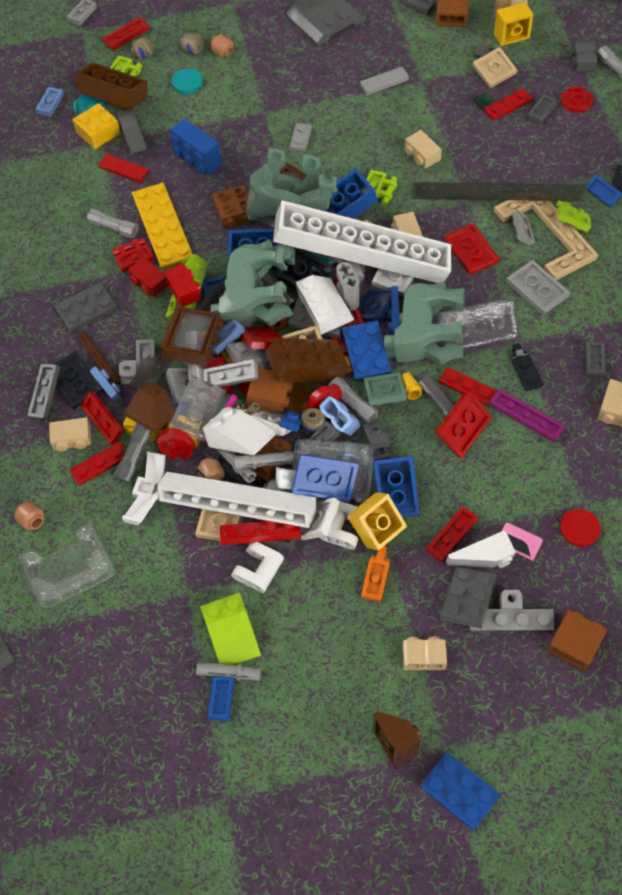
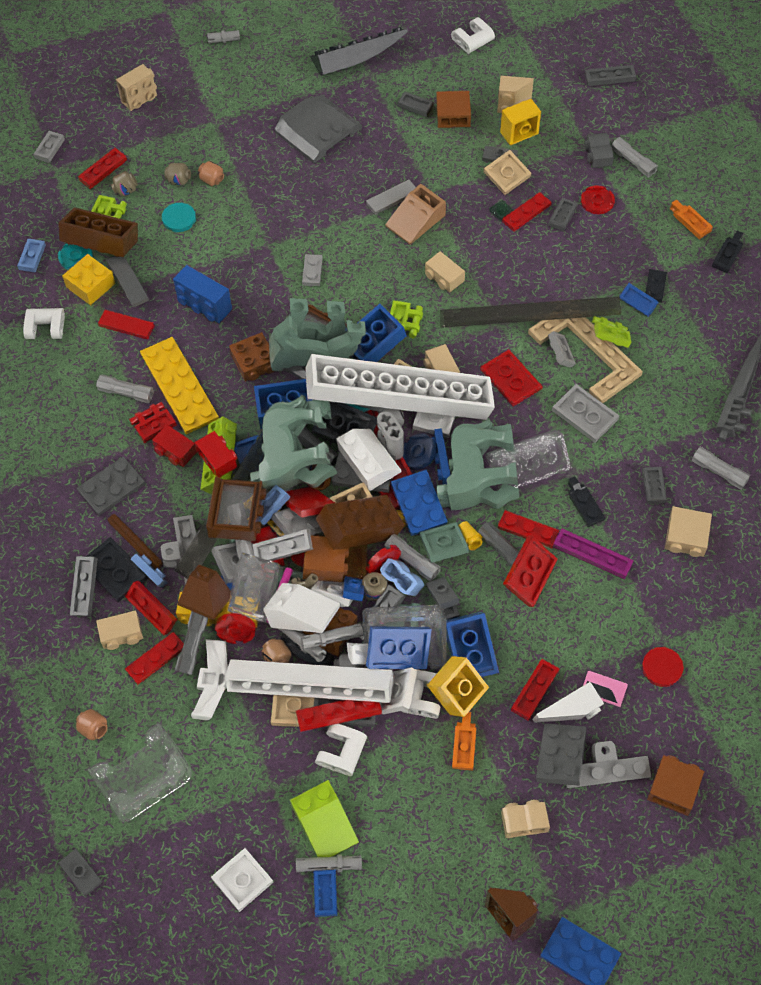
camera: 10 degrees left, 0 degrees up
none -> white connector [23,308,65,339]
none -> white plate [211,848,273,912]
none -> medium nougat slope [385,184,446,245]

